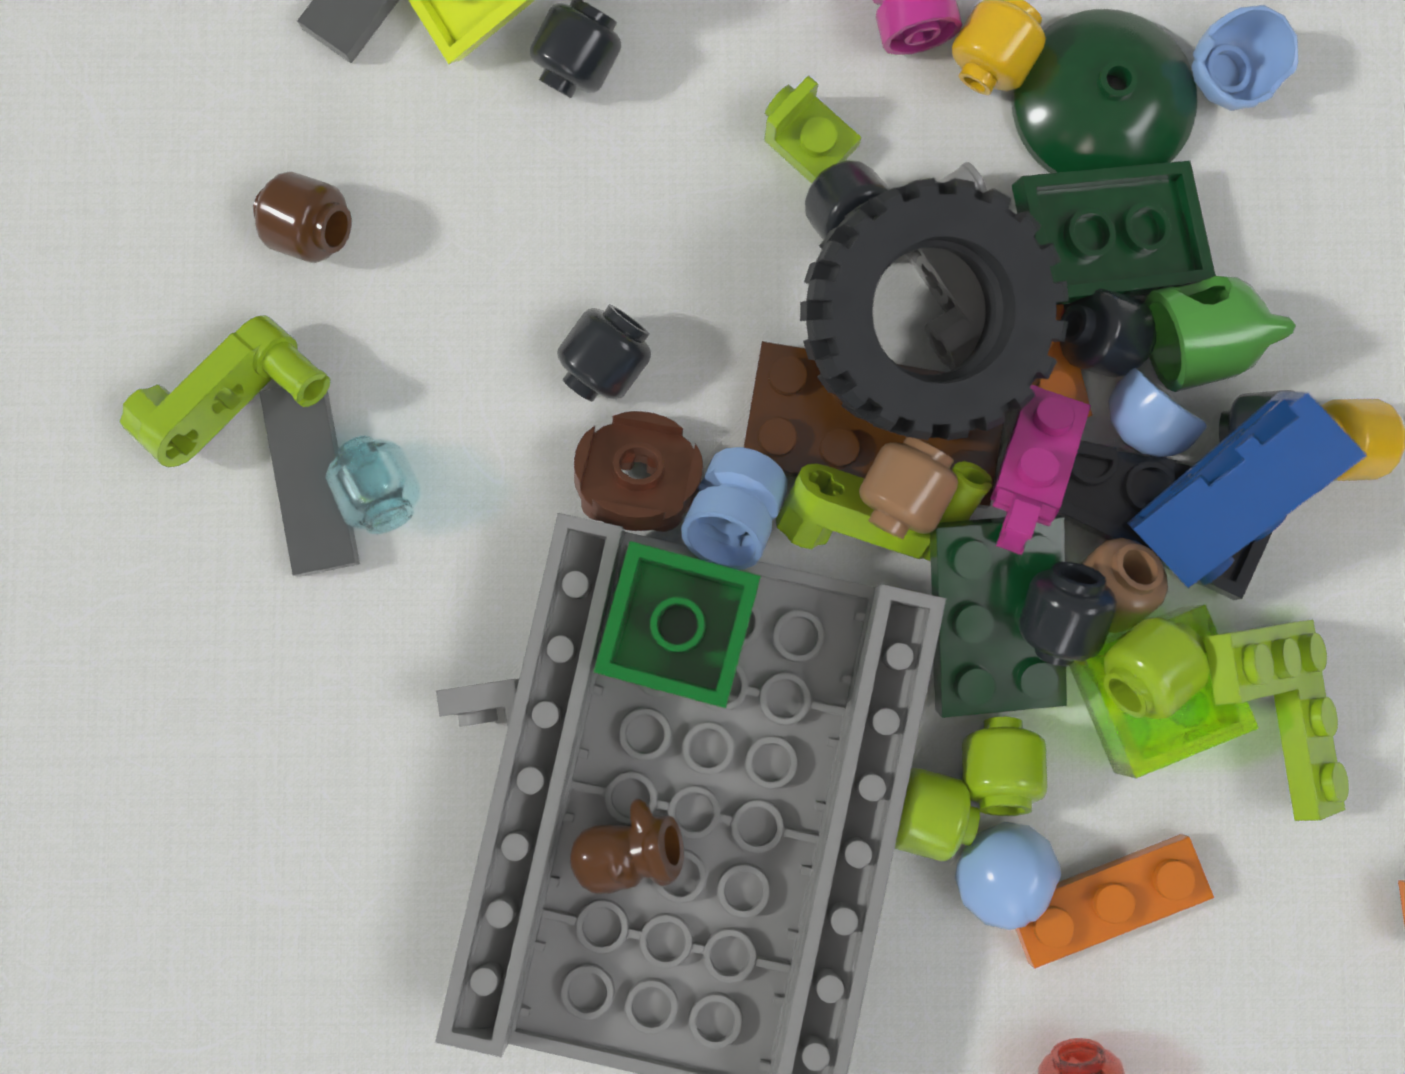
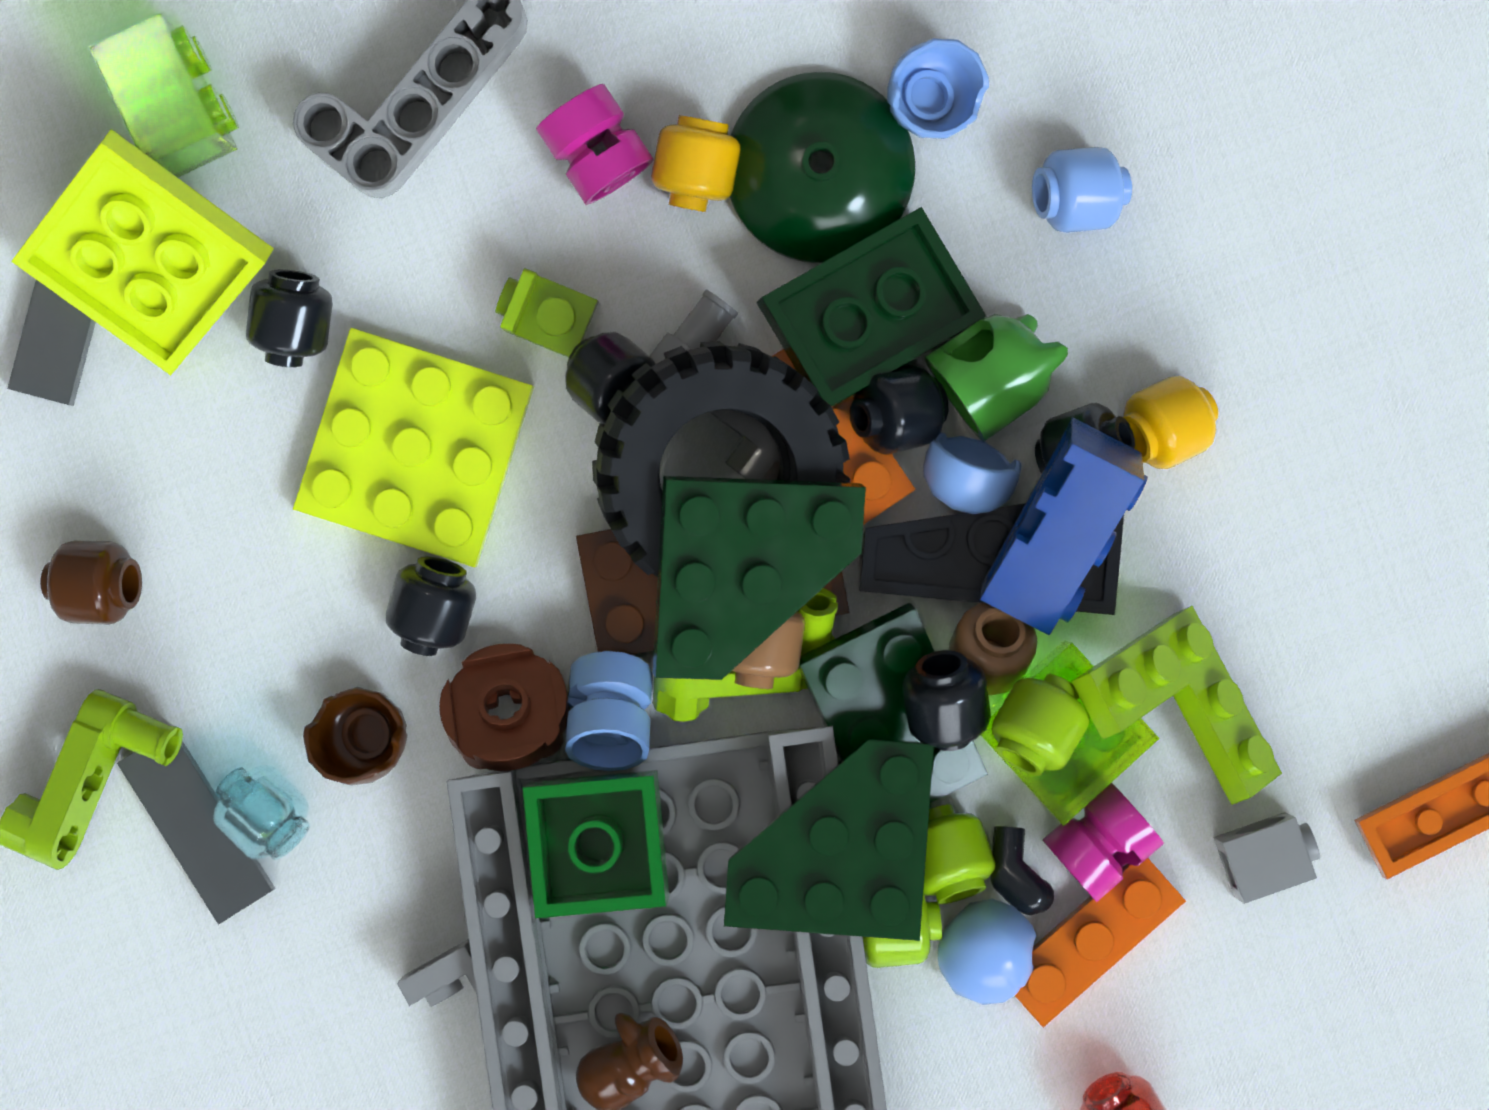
camera: 20 degrees left, 5 degrees up
dark pink hinge [990,385,1091,555] -> none
none -> neon yellow plate [293,328,534,567]
none -> reddish brown hair [303,687,408,786]
none -> dark green plate [653,476,866,680]
none -> dark green plate [724,738,934,941]
none -> black arm [990,826,1054,915]
none -> light blue head [1032,147,1132,233]
none -> dark pink wheel [1043,782,1164,902]
none -> light grey brick [1213,812,1320,904]

